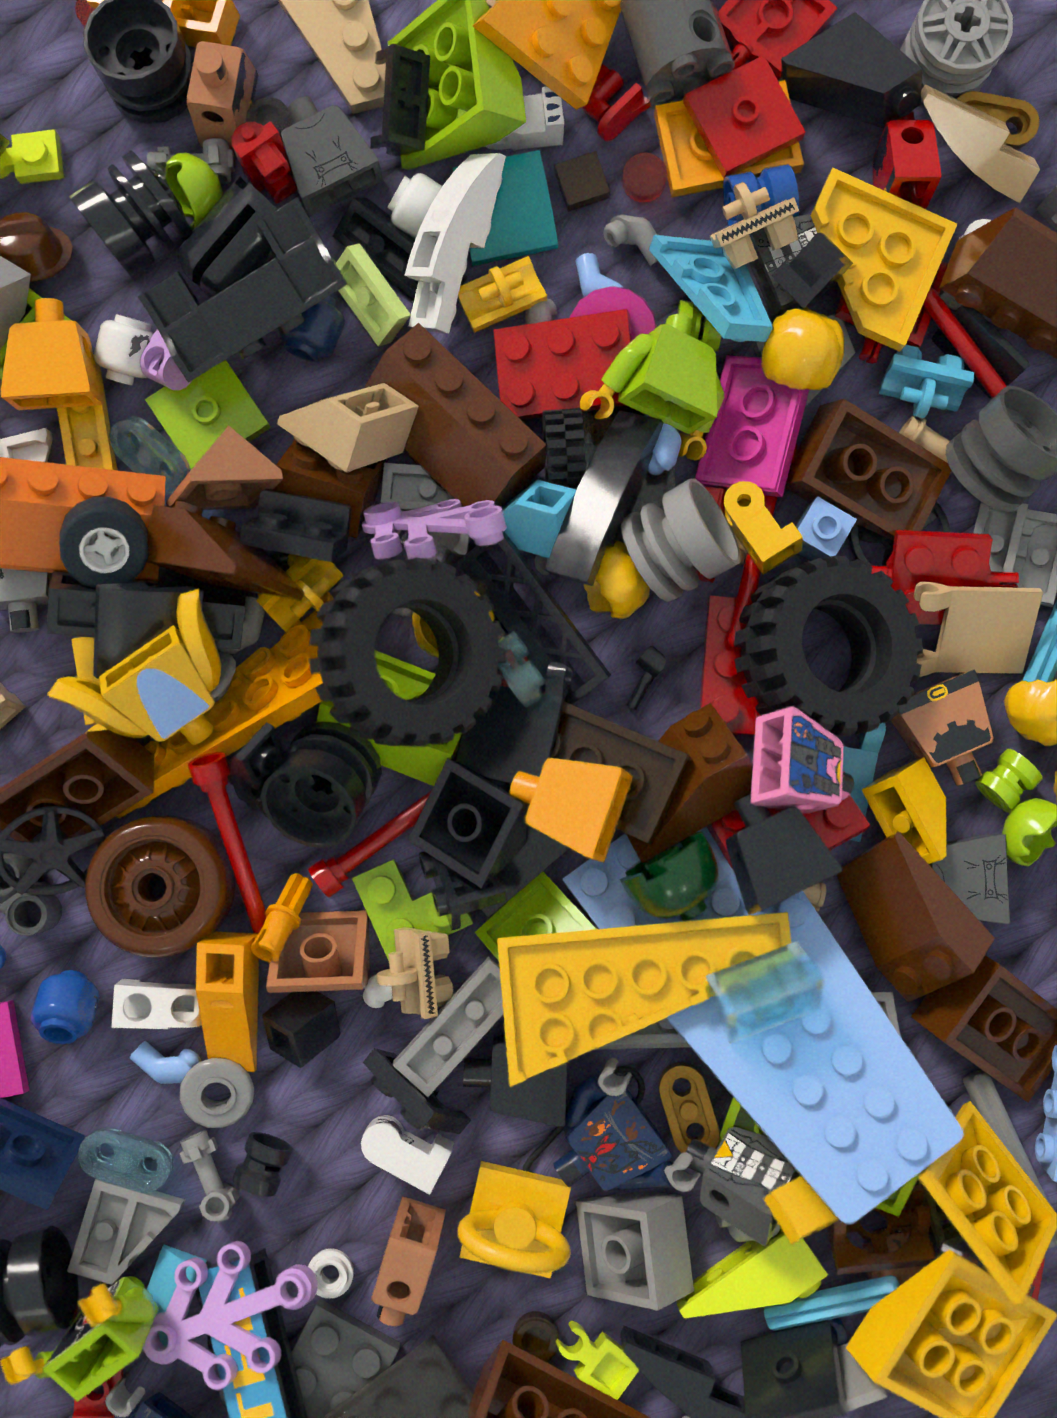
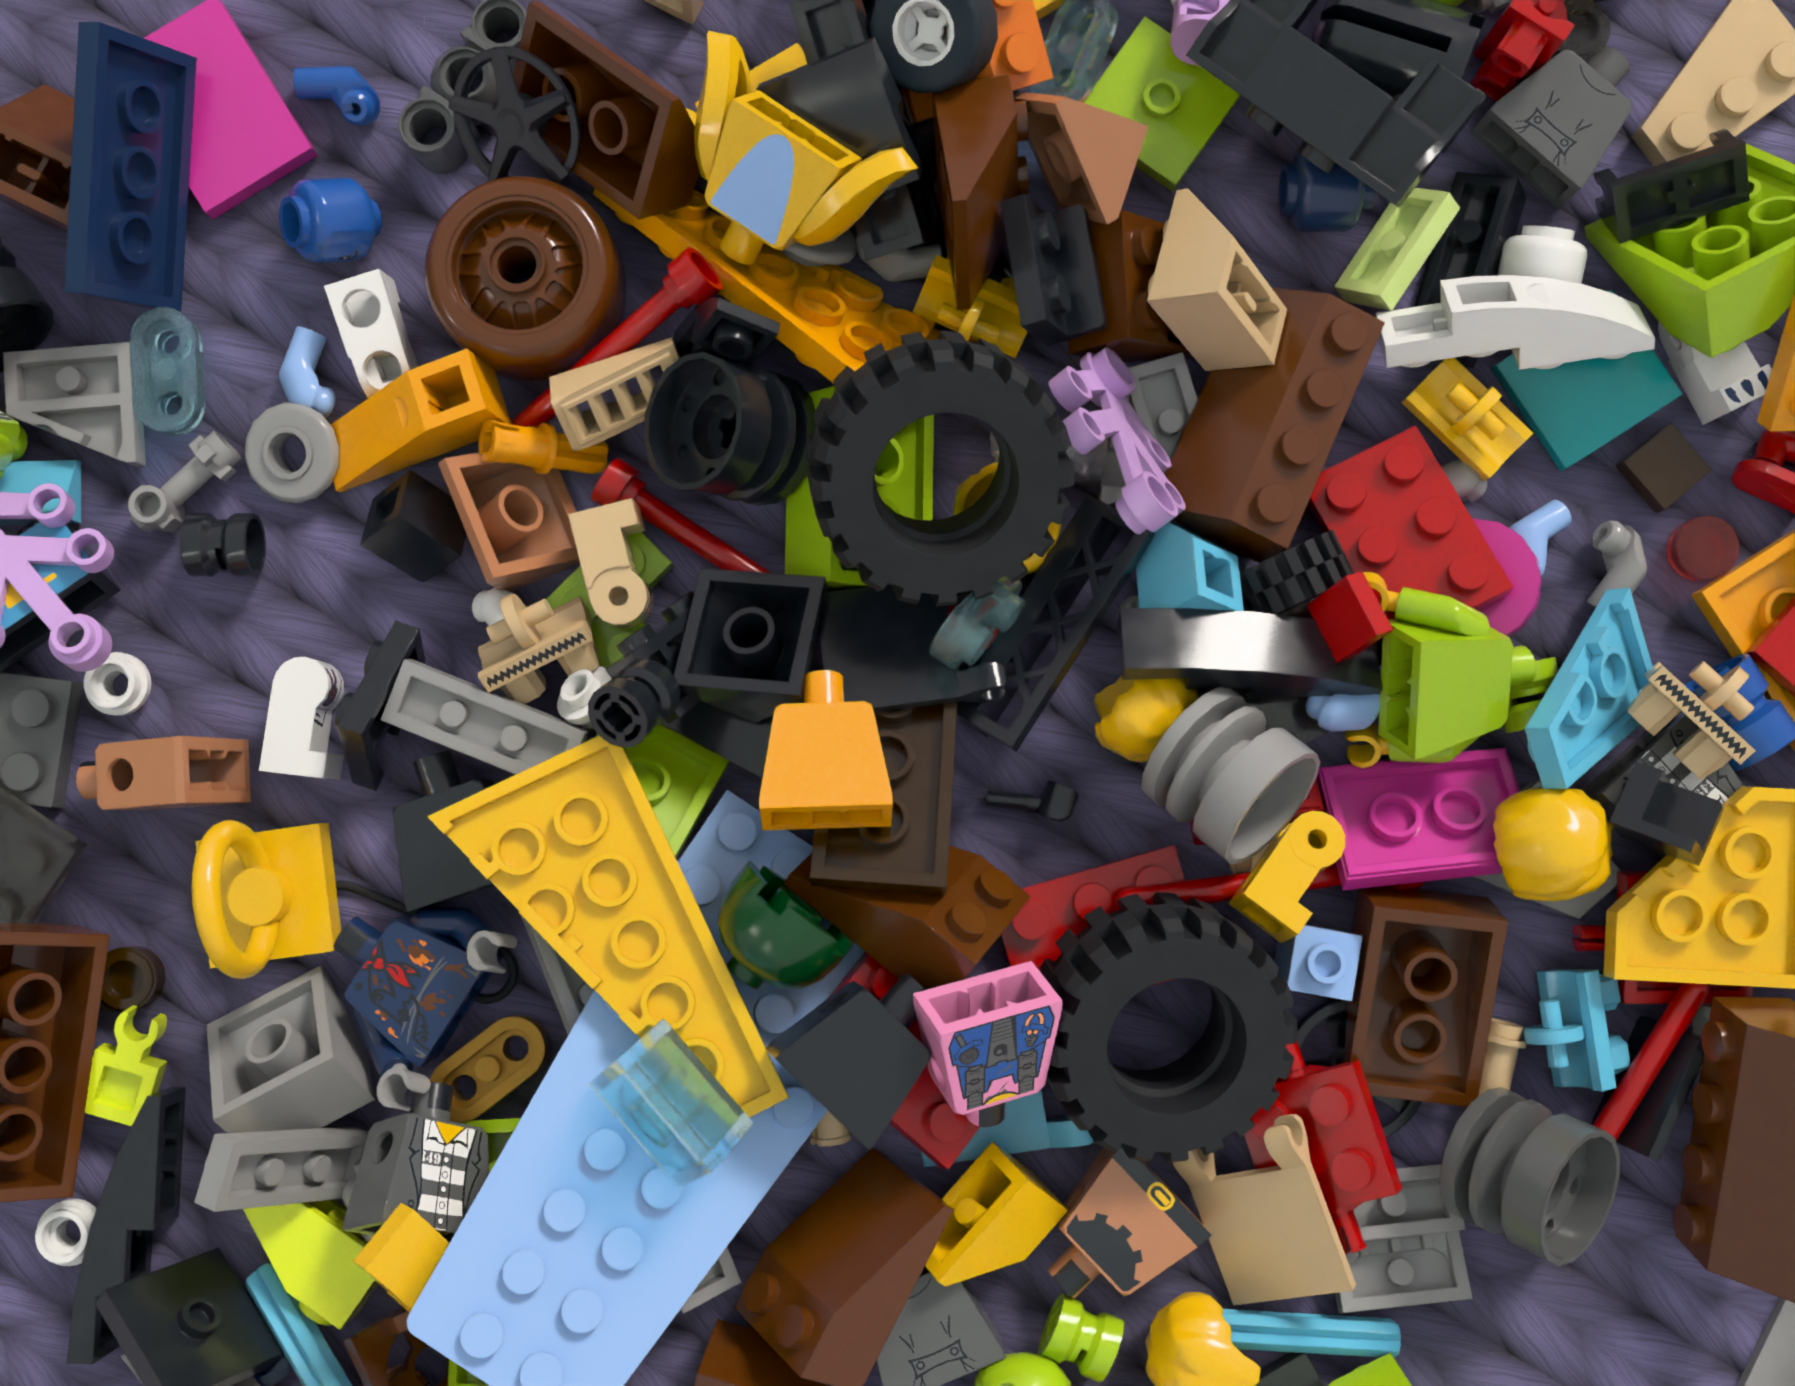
camera: 70 degrees right, 0 degrees up
none -> light grey plate [194,1126,369,1212]
none -> tan slope [549,337,680,452]
none -> white plate [557,666,612,729]
none -> tan leg [568,498,653,628]
none -> black wheel [588,658,681,748]
none -> red tile [1307,571,1393,663]

